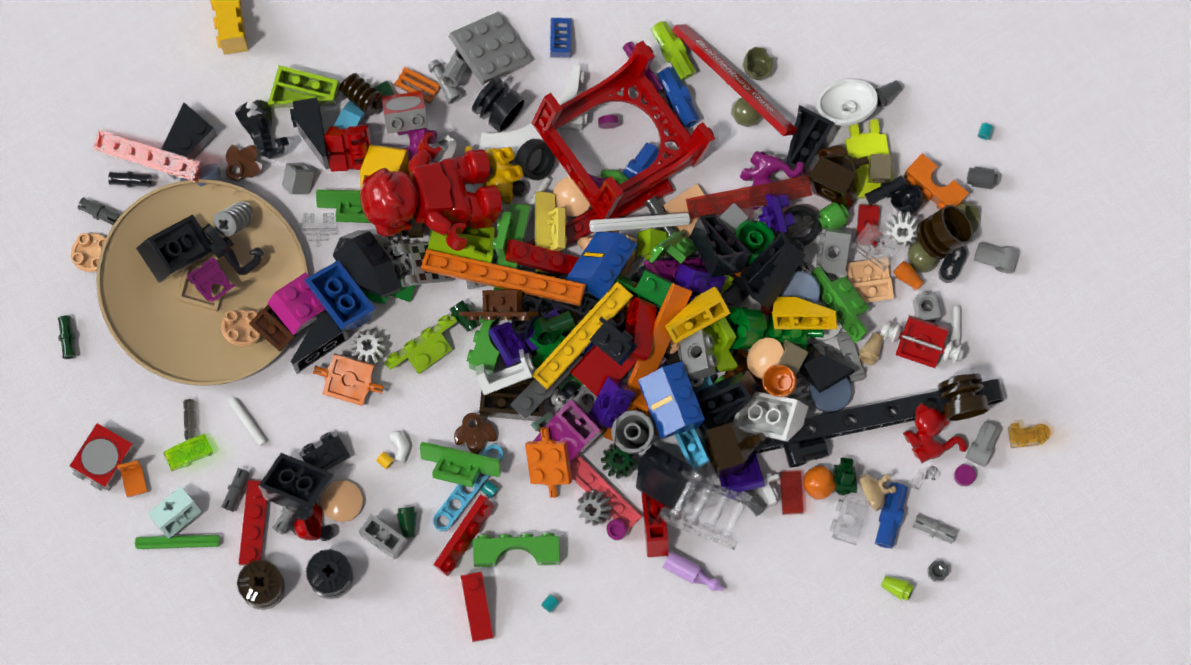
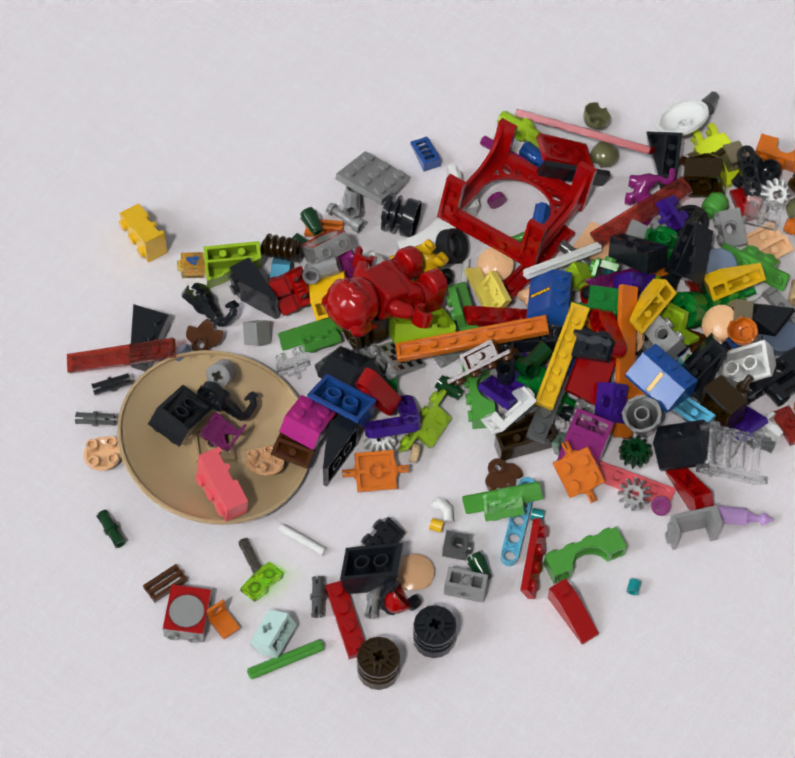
camera: 20 degrees left, 15 degrees down
none -> reddish brown tile [143,564,188,603]
none -> clear yellow brick [177,252,204,278]
none -> coral wedge [195,446,248,522]
none -> dark green cone [300,207,323,236]
none -> light grey piece [303,256,341,284]
none -> red beam [355,368,402,416]
none -> dark purple beam [364,395,421,438]
none -> tan tile [409,443,420,463]
none -> dark grey brick [442,530,473,561]
none -> red plate [536,133,594,167]
none -> black tile [537,160,611,186]
none -> light grey panel [665,505,723,550]
none -> black beam [736,145,761,199]

